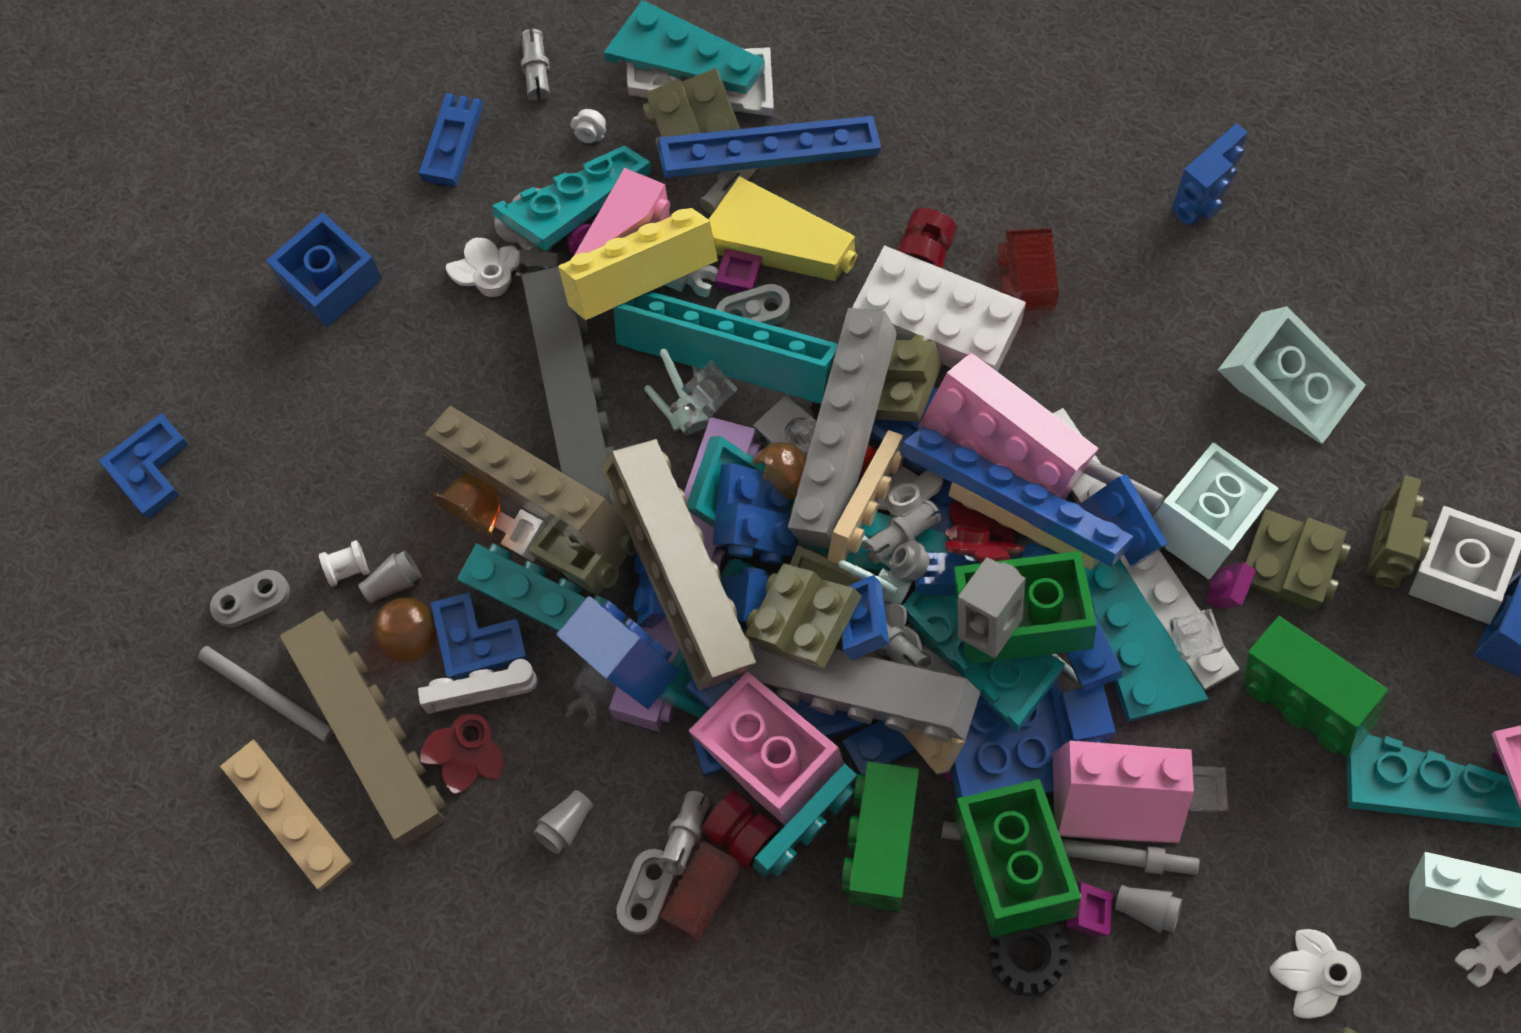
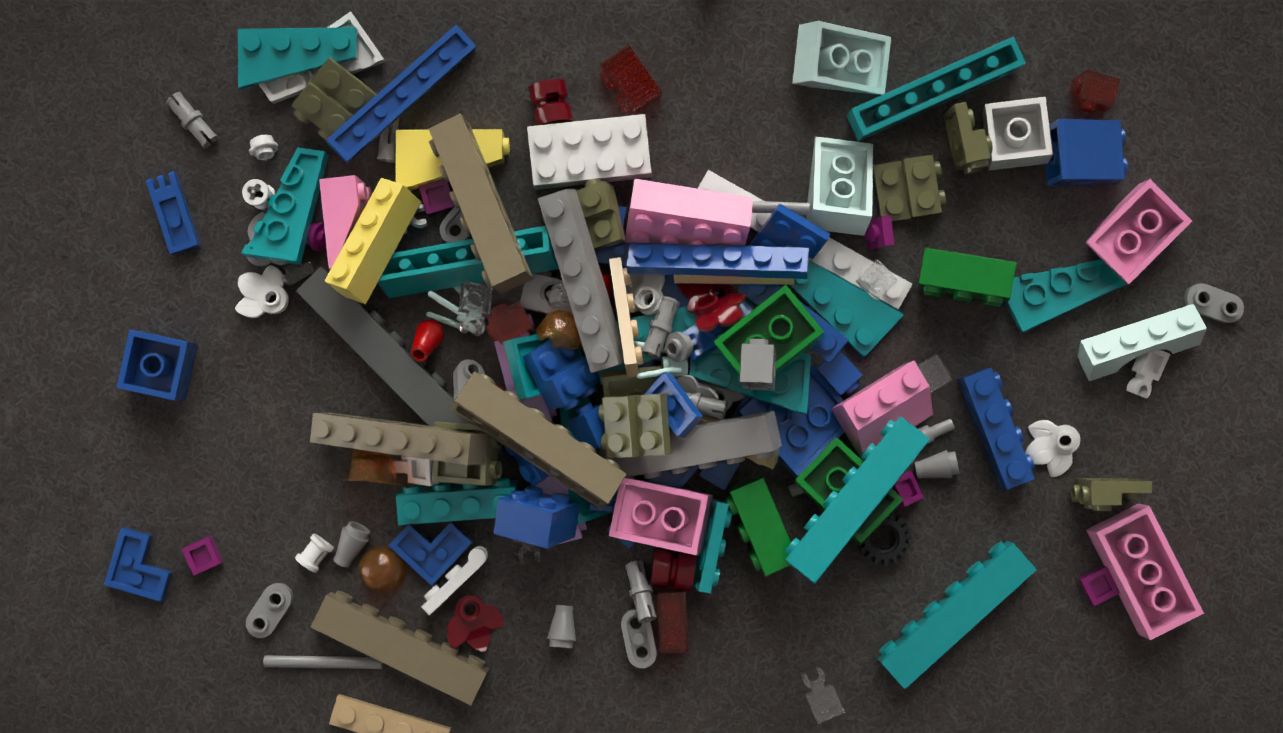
camera: 40 degrees left, 20 degrees up
none -> magenta plate [181,536,223,576]
none -> white bush [242,179,276,210]
none -> red cone [410,320,444,362]
none -> dark tan brick [429,113,534,294]
none -> clear red brick [486,301,535,345]
none -> teal brick [785,416,930,585]
none -> teal brick [846,36,1026,142]
none -> blue brick [957,368,1035,490]

